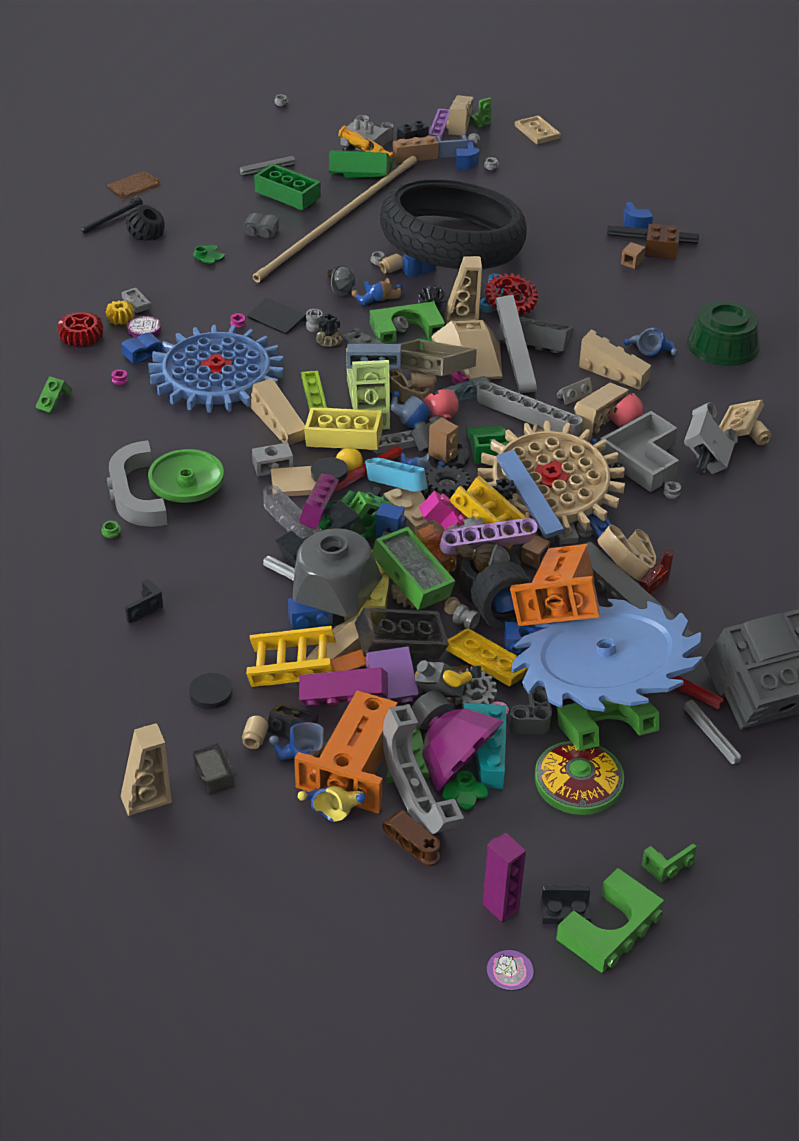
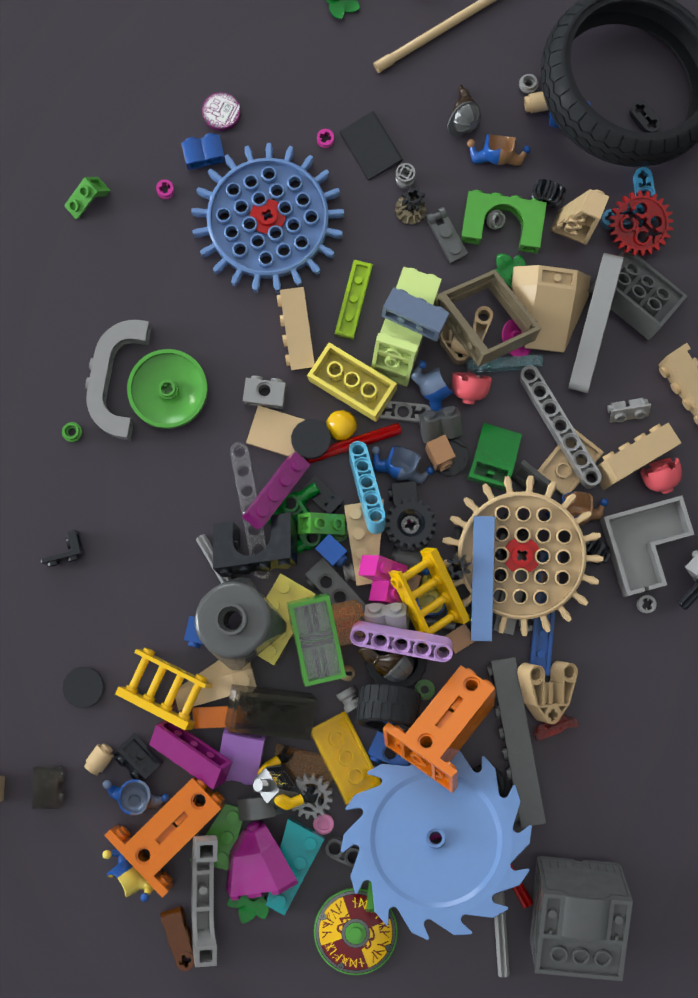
camera: 30 degrees right, 40 degrees up
red gear [57,311,104,347] -> none
yellow gear [106,300,135,326] -> none
light grey plate [121,288,152,313] -> none

